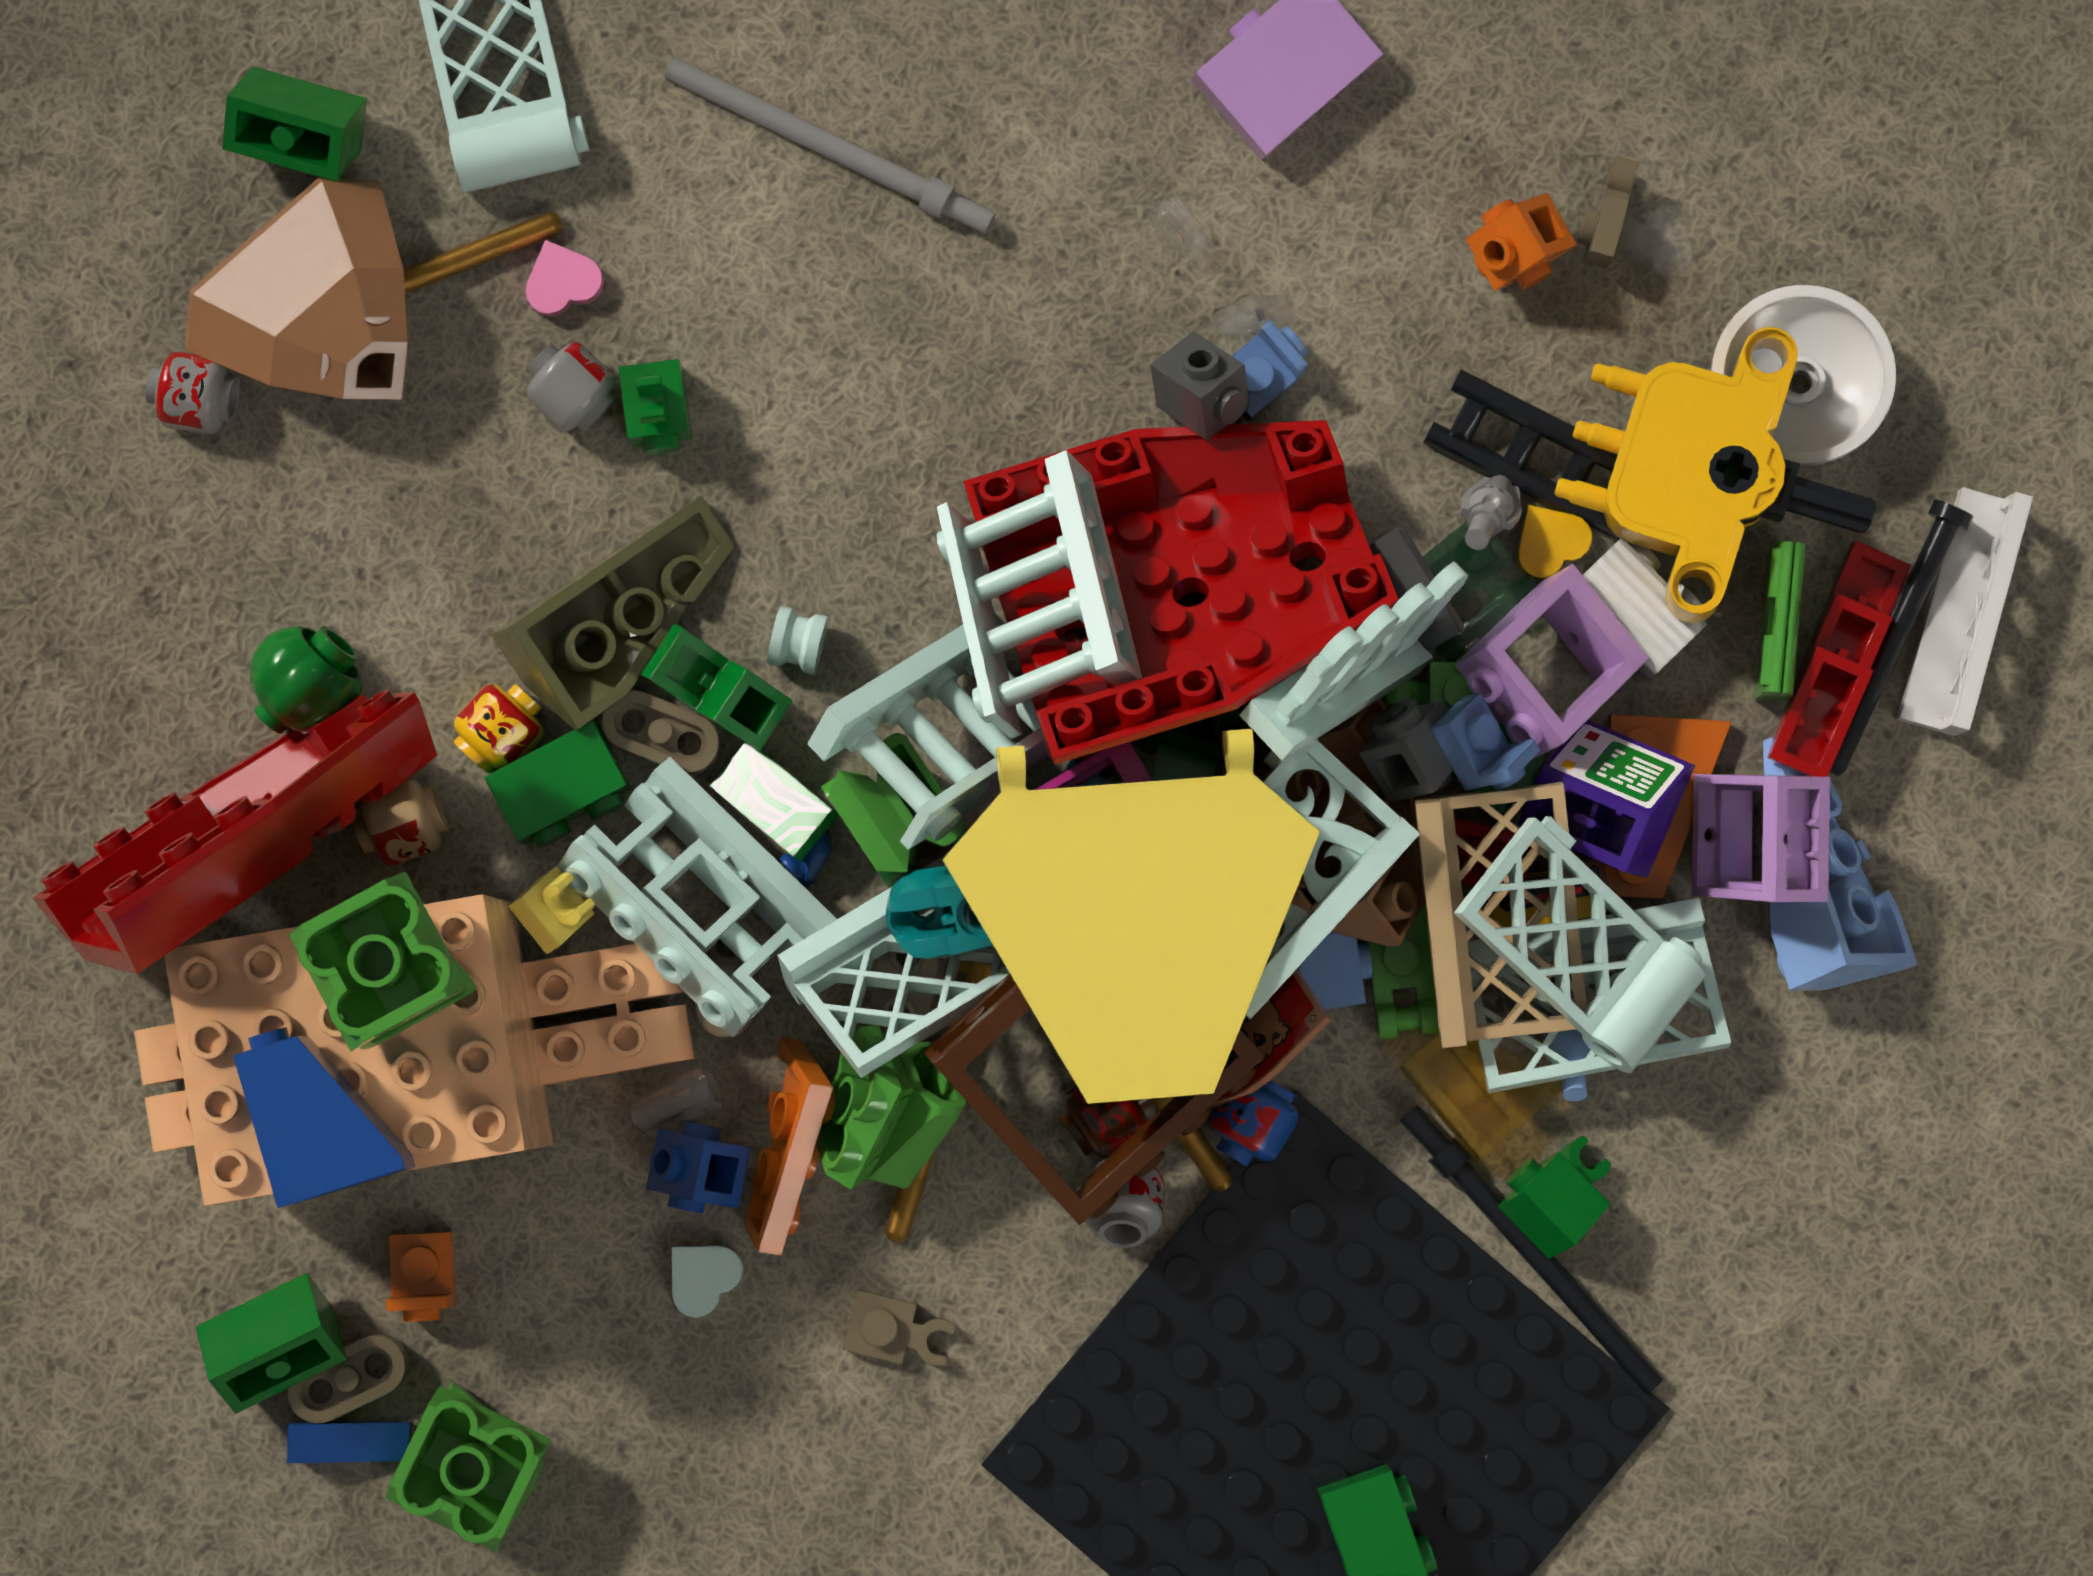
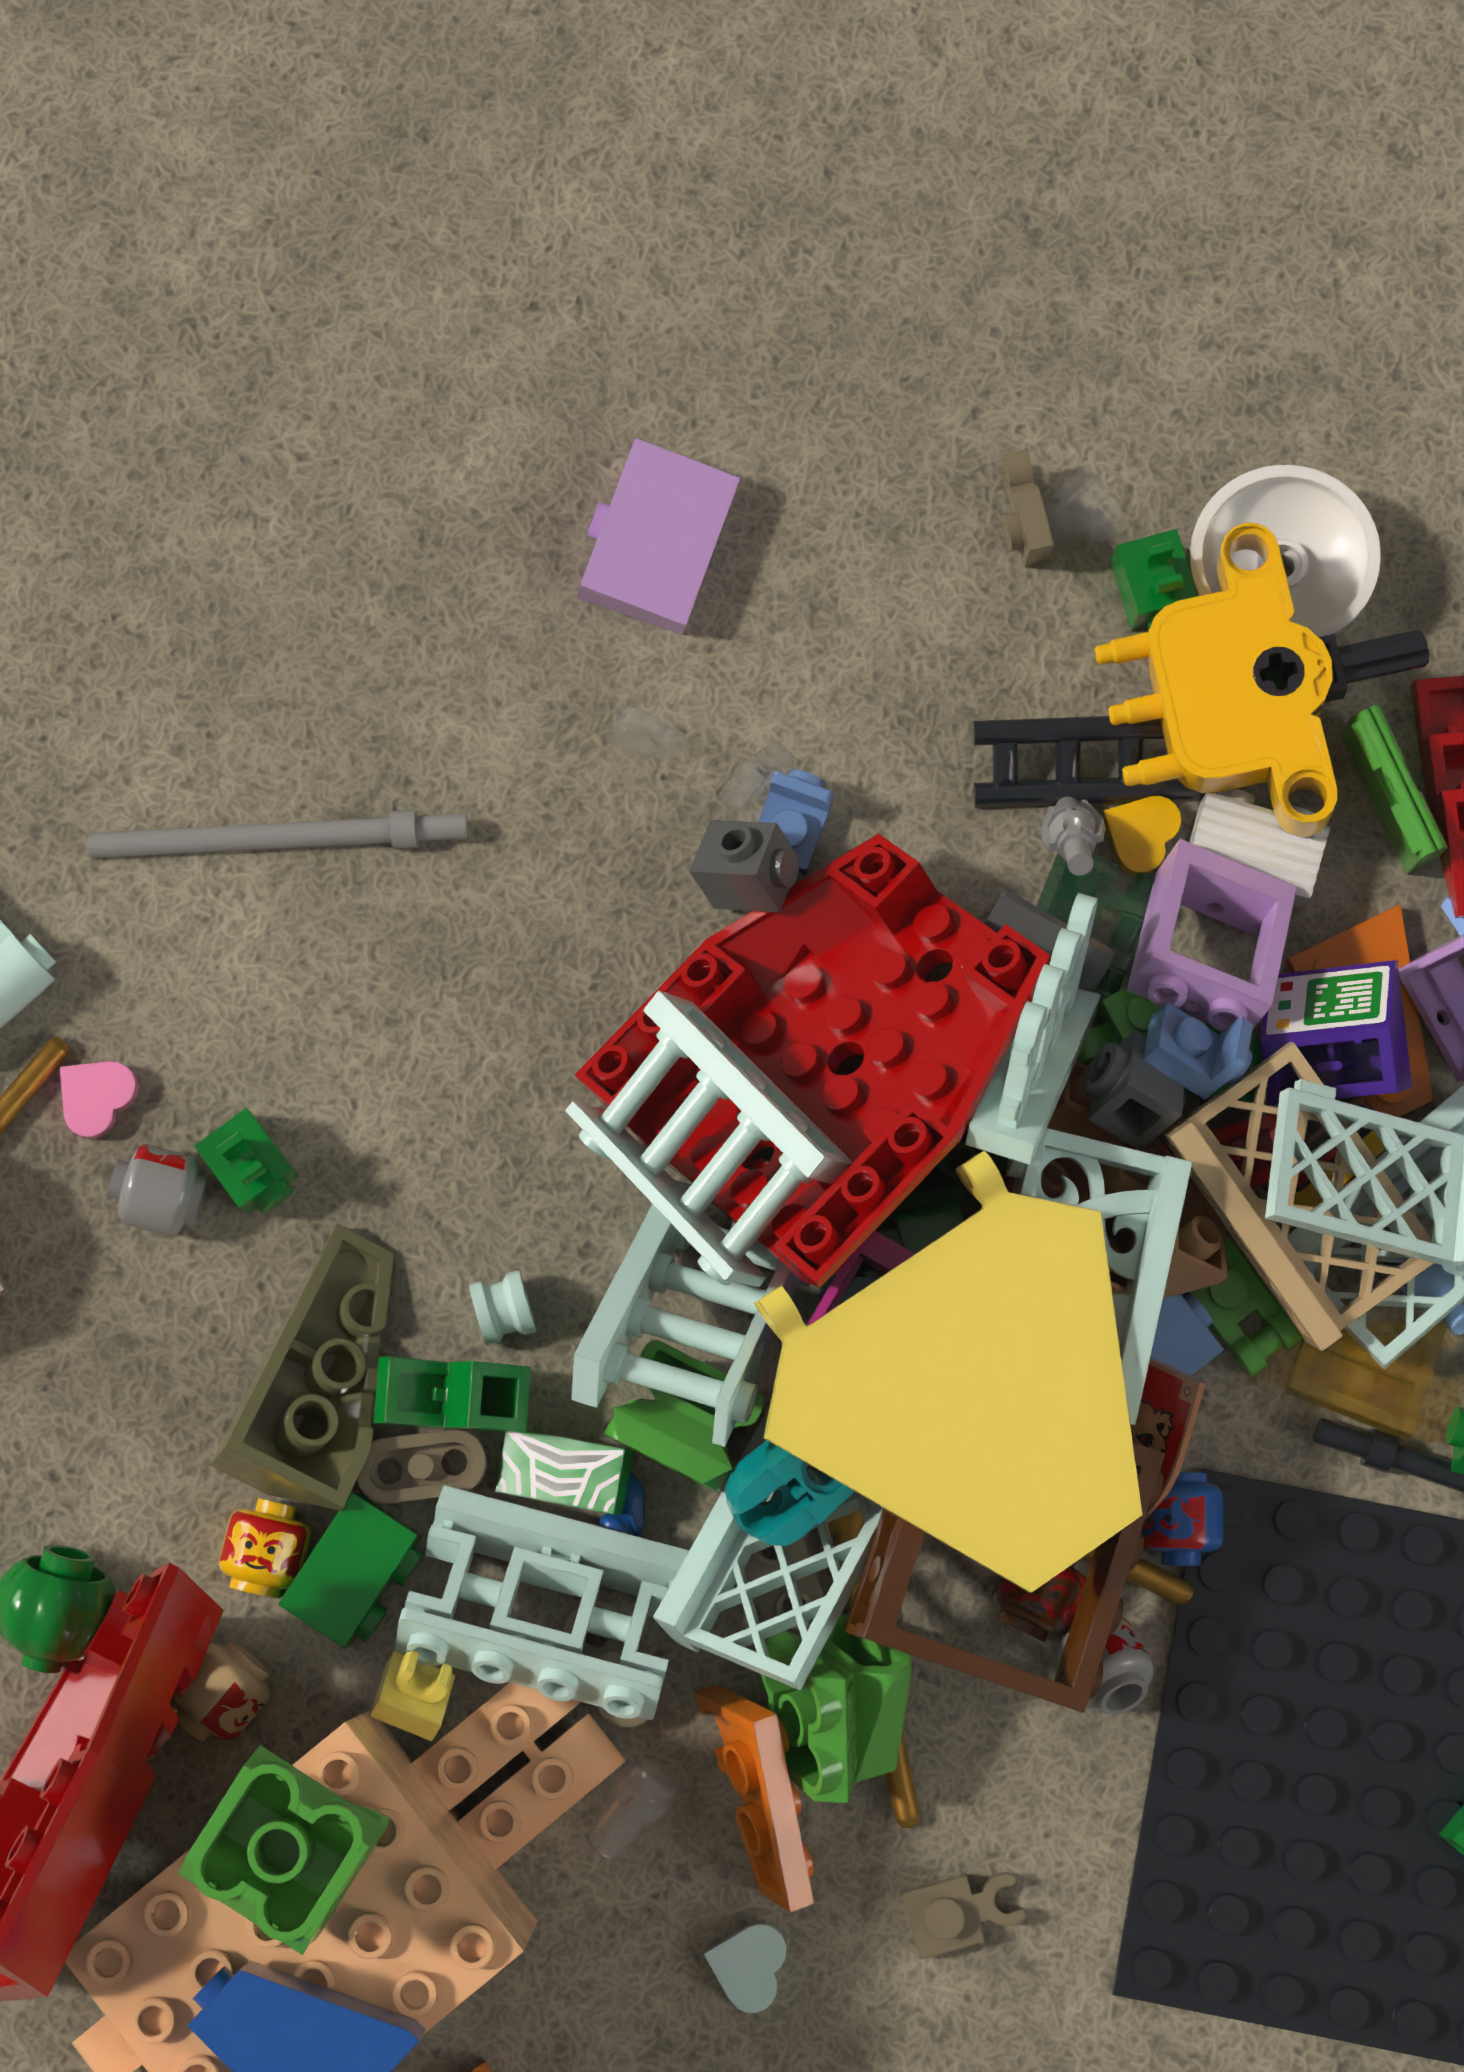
camera: 30 degrees left, 5 degrees down
blue brick [646,1121,751,1213] -> none
orange brick [1465,193,1577,291] -> none
none -> green brick [1110,529,1198,631]

